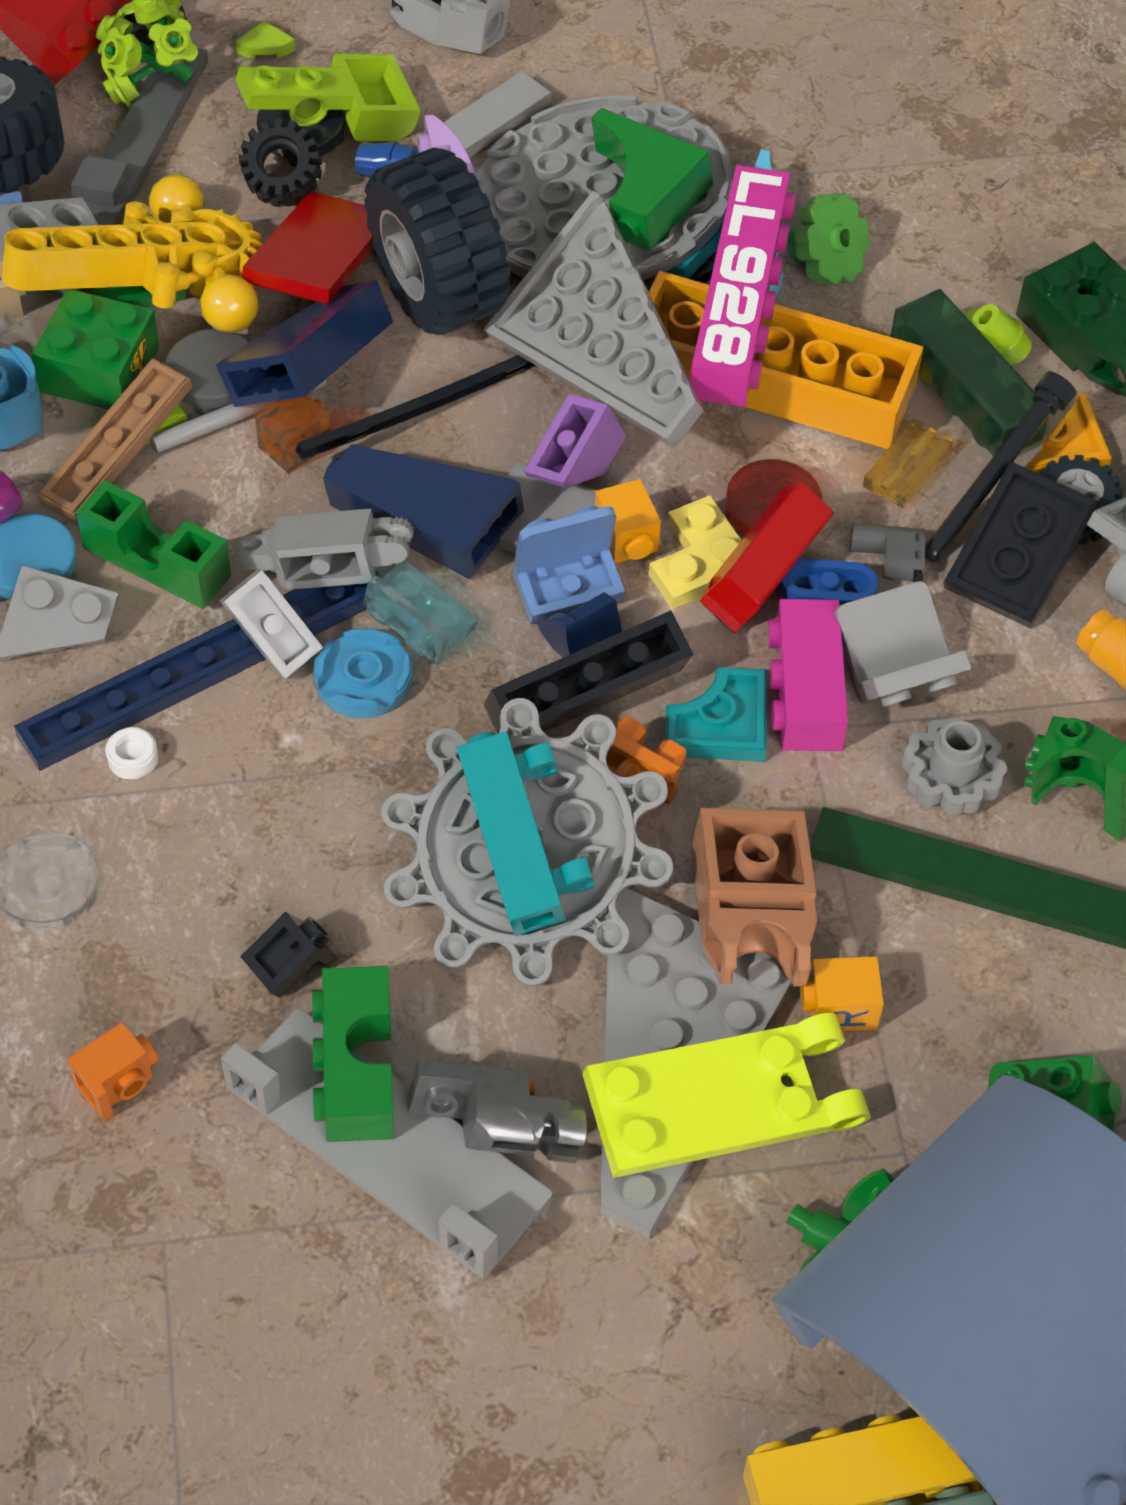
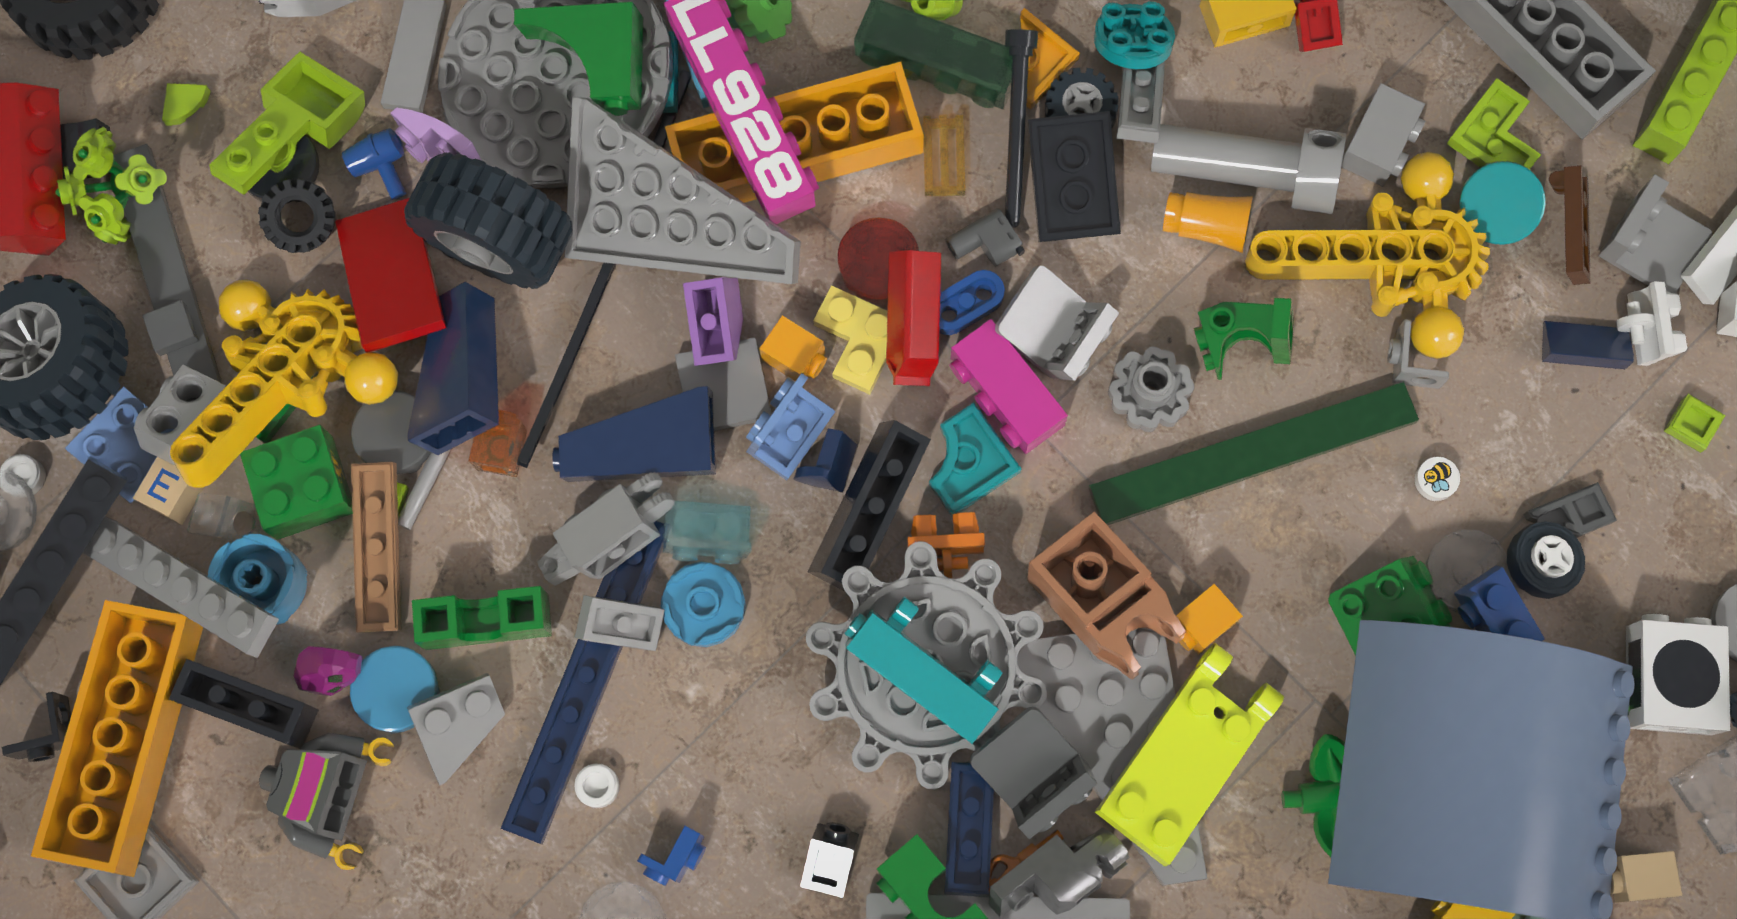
camera: 30 degrees left, 20 degrees up
none -> blue bracket [637,826,706,886]
none -> dark blue tile [944,762,994,897]
none -> dark grey bracket [970,706,1097,839]

